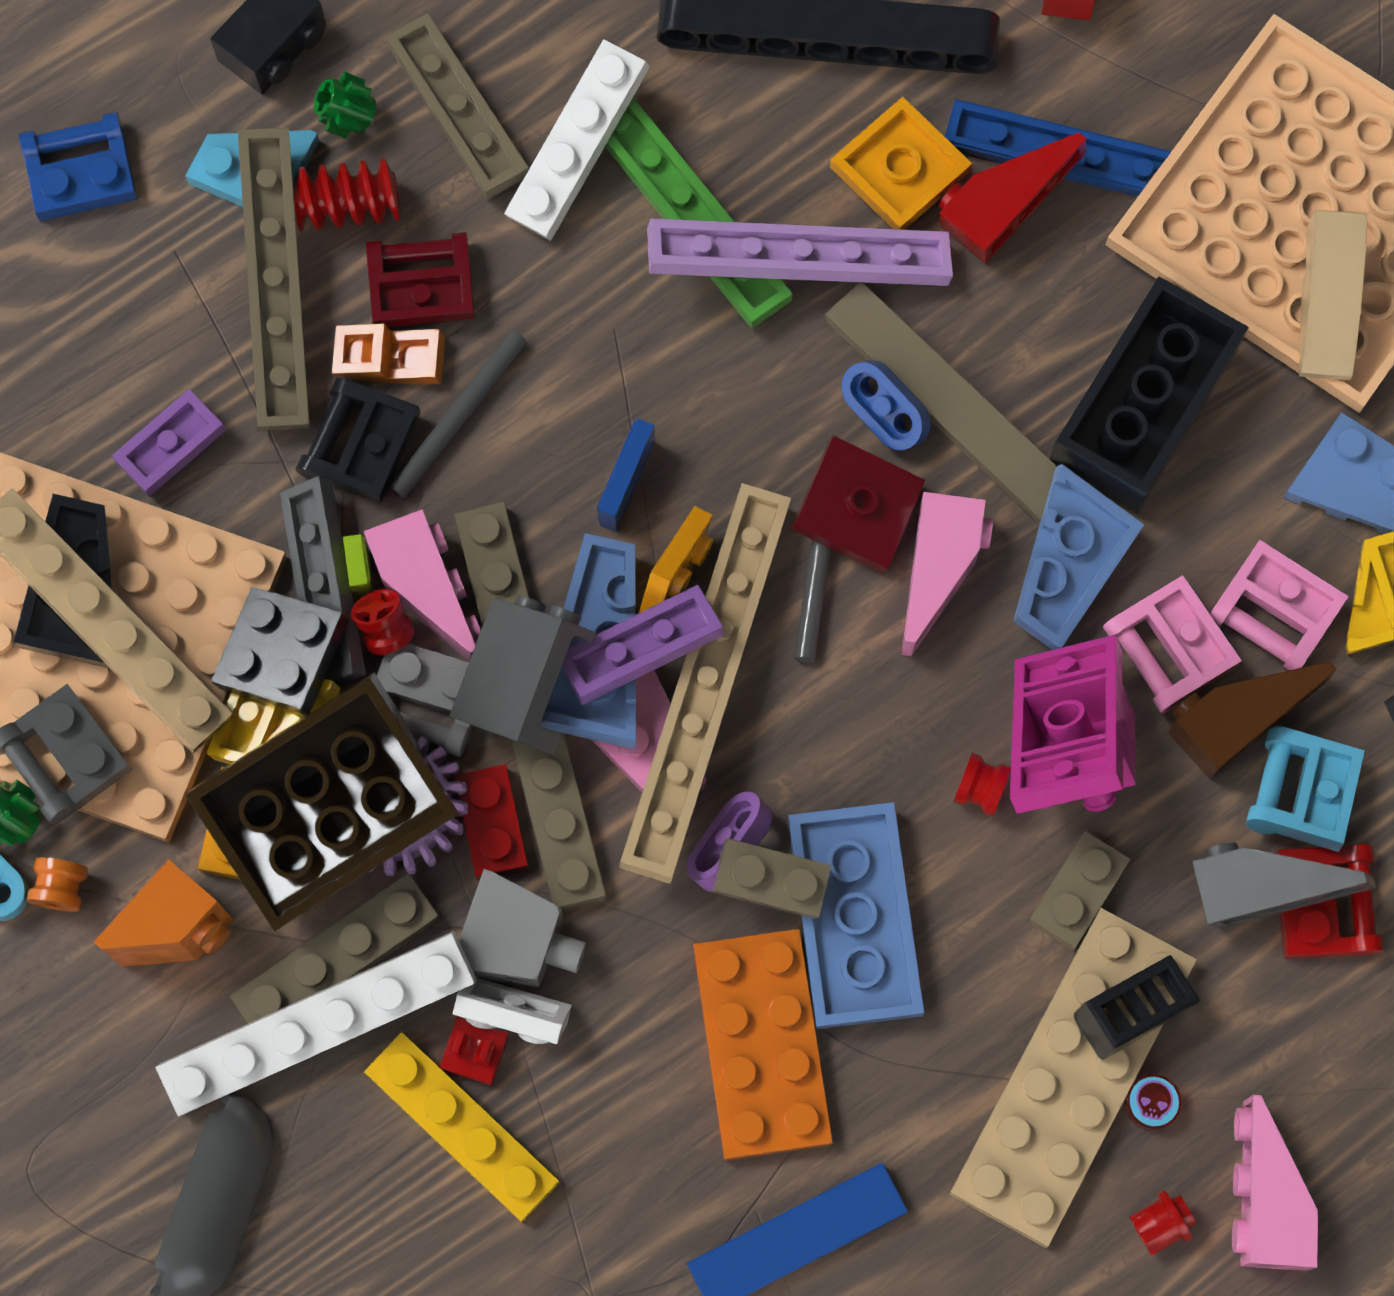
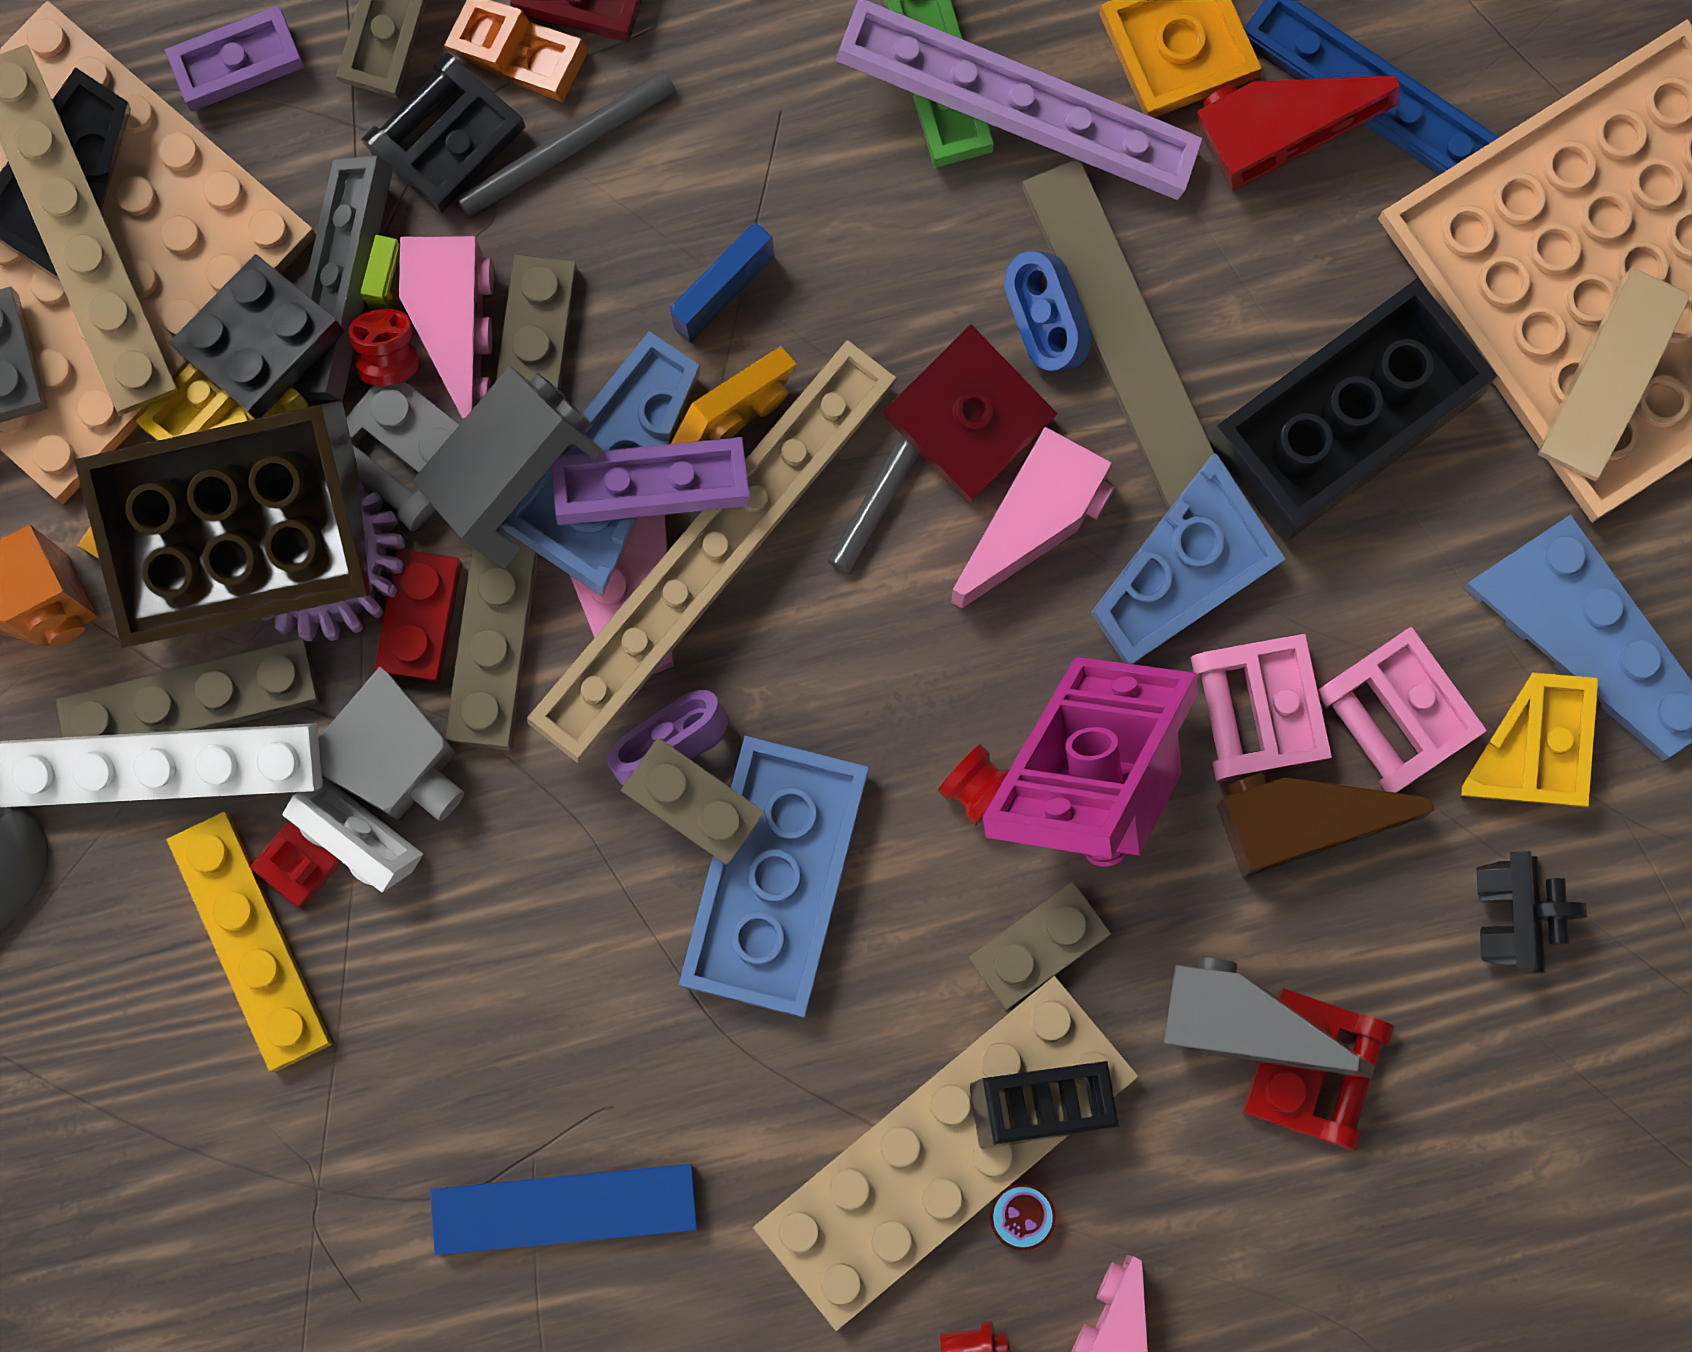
camera: 25 degrees right, 5 degrees up
orange plate [693,929,833,1161] -> none
medium azure plate [1246,726,1365,852] -> none

